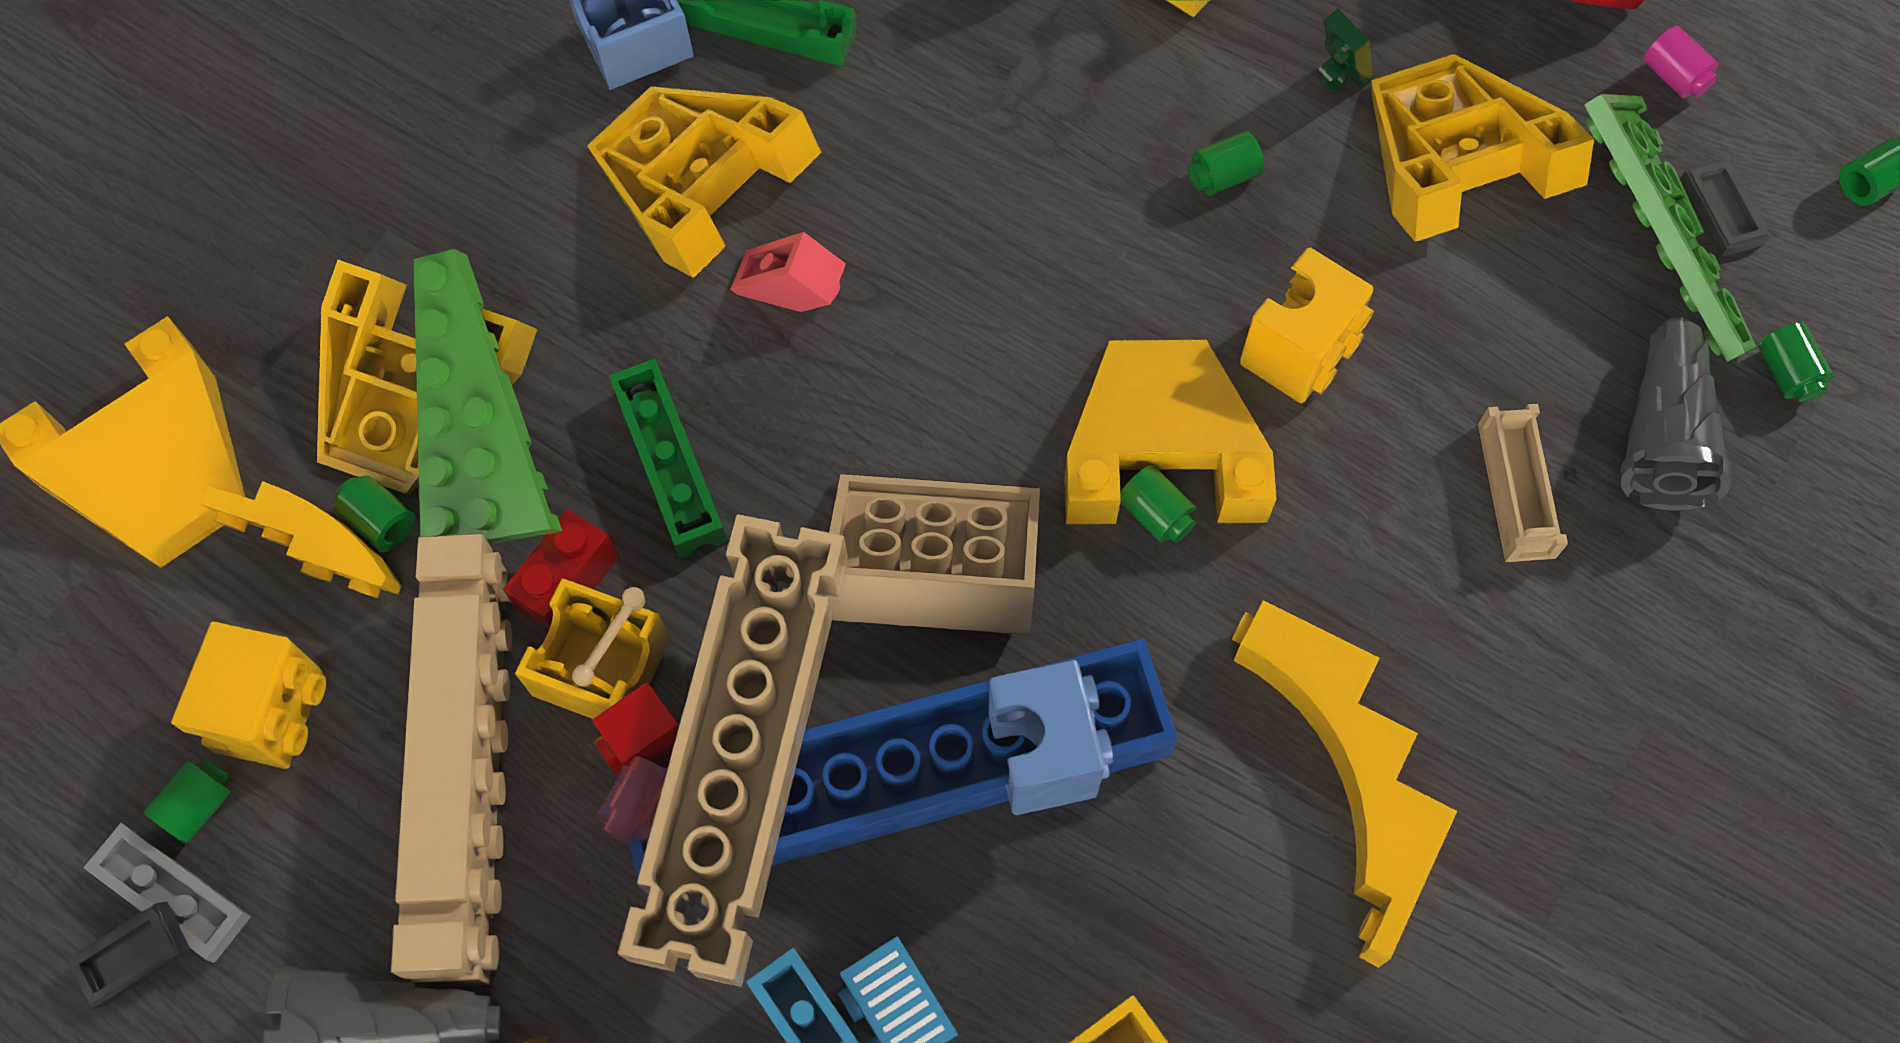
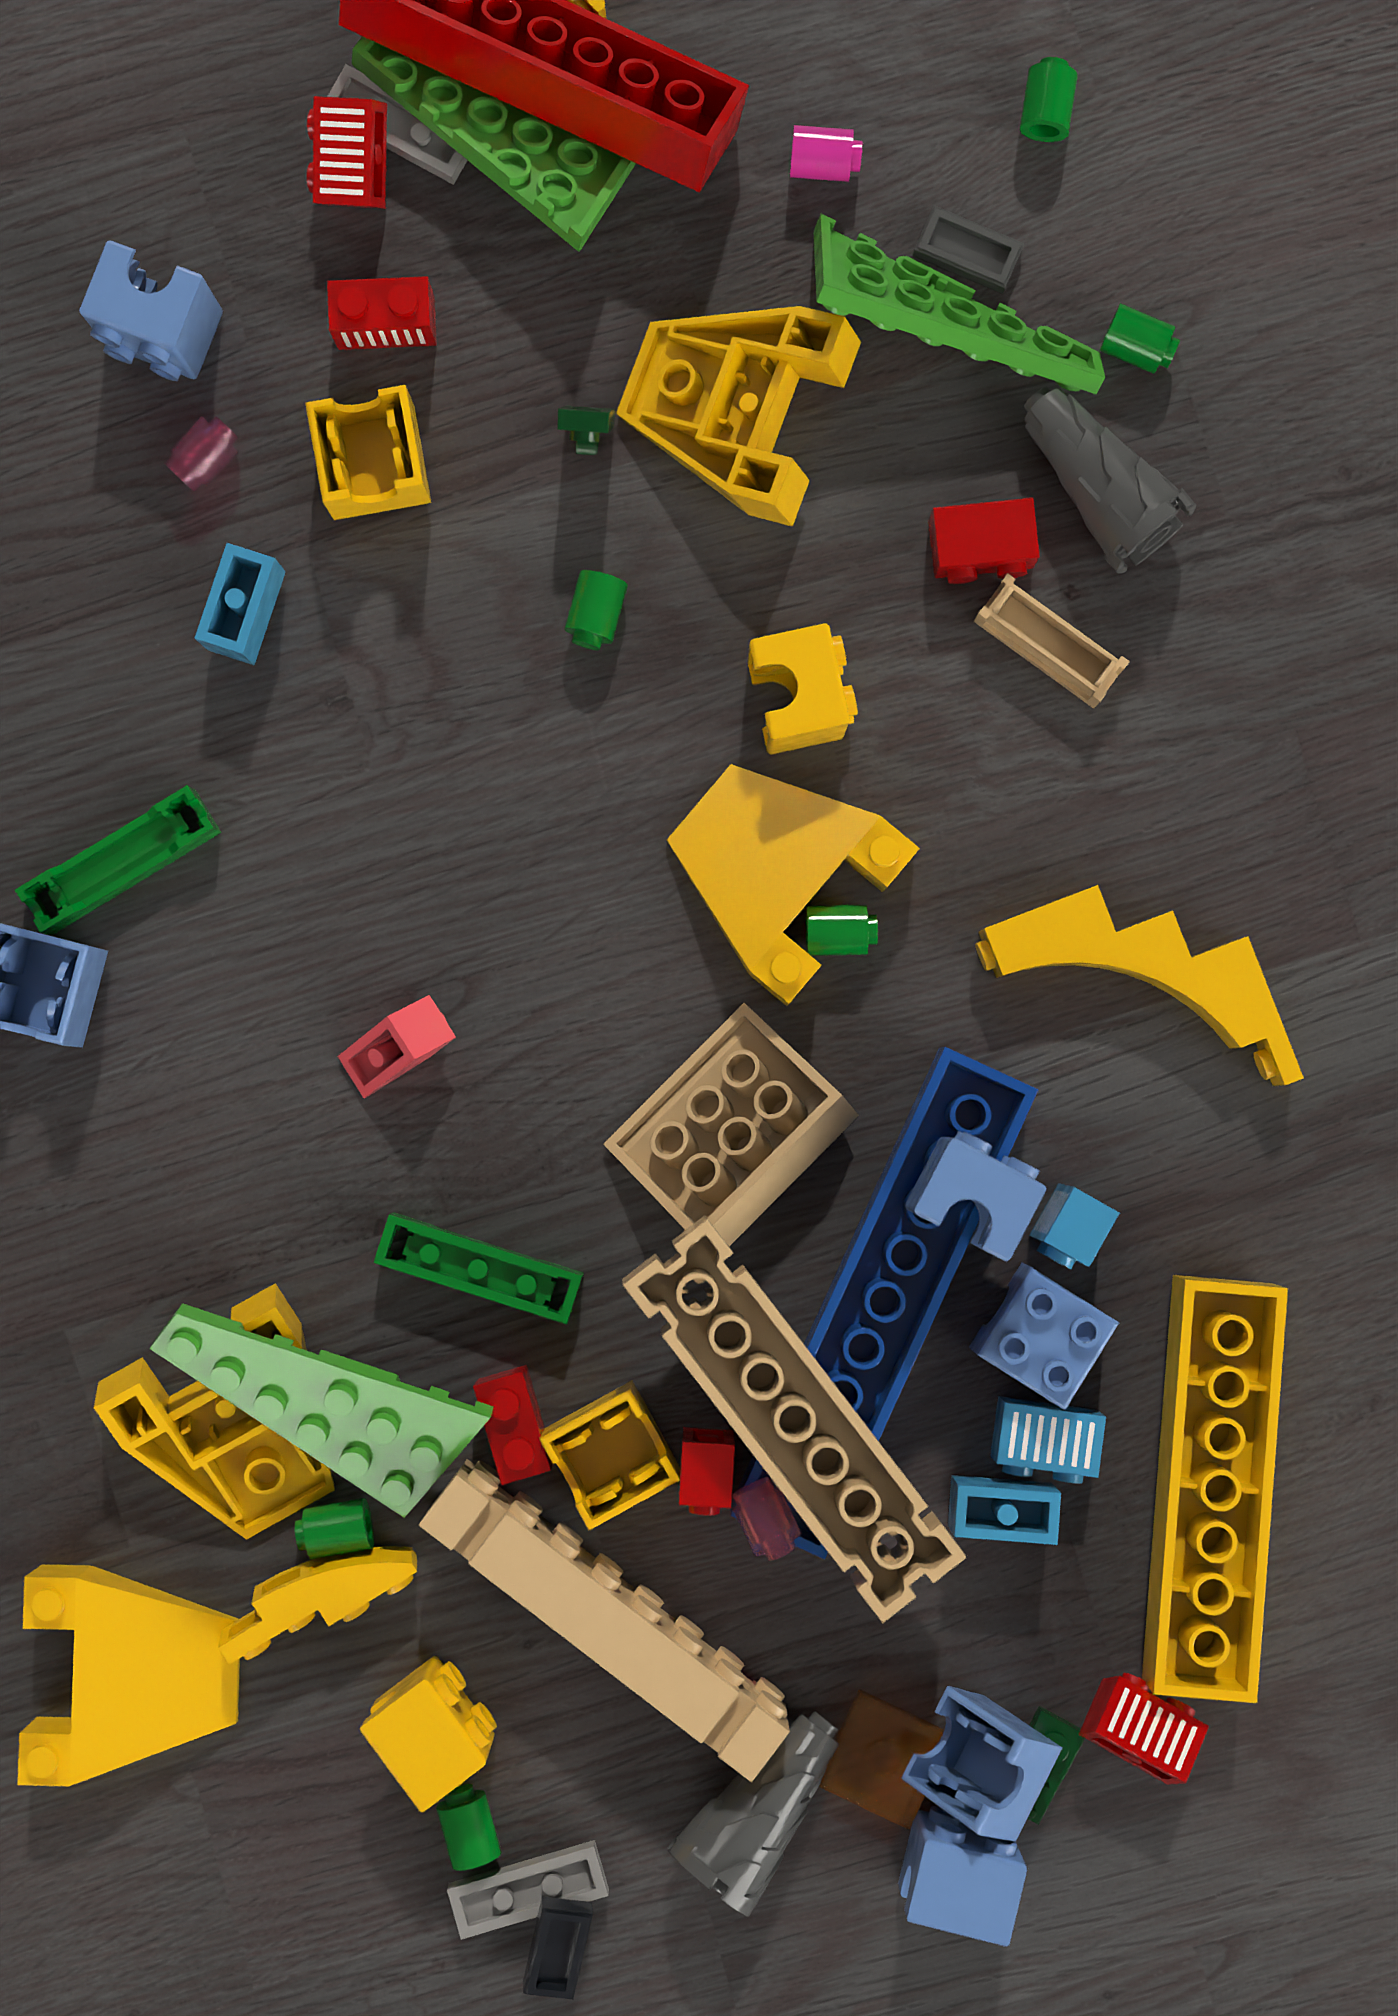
camera: 50 degrees left, 20 degrees up
tan hinge [572,587,645,686] -> none
yellow wedge [587,87,821,278] -> none
none -> red brick [928,498,1040,584]
none -> medium blue piece [969,1263,1119,1410]
none -> dark azure brick [1029,1183,1119,1269]

